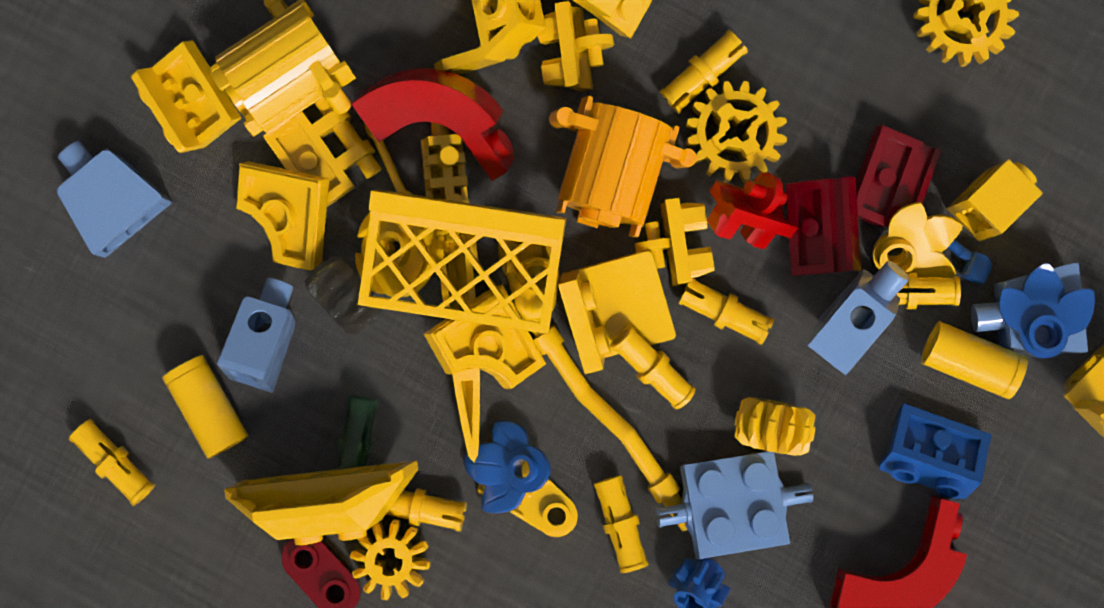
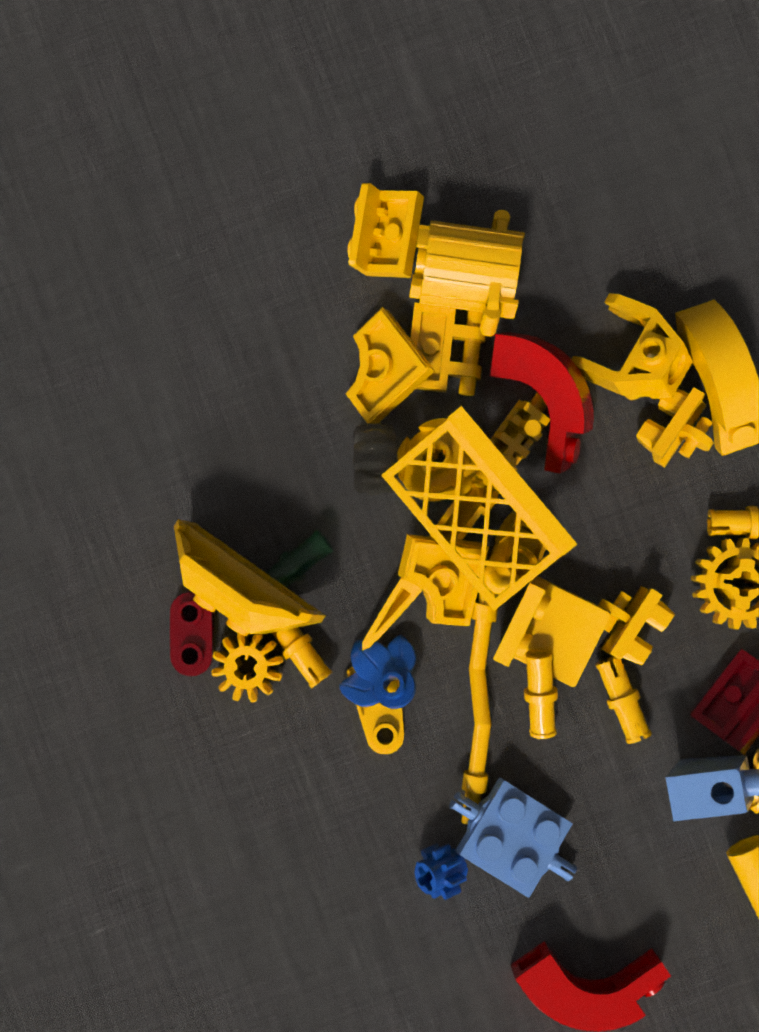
camera: 35 degrees right, 0 degrees up
medium blue torso [56,141,173,258] -> none
yellow pin [68,419,155,506] -> none
yellow pin [162,355,249,459] -> none
medium blue torso [217,278,296,393] -> none
yellow hinge [364,123,412,194] -> none
light orange container [549,96,697,238] -> none
yellow pin [593,475,649,573] -> none
red hips [706,172,798,250] -> none
yellow gear [734,397,816,456] -> none
blue bracket [879,403,992,499] -> none

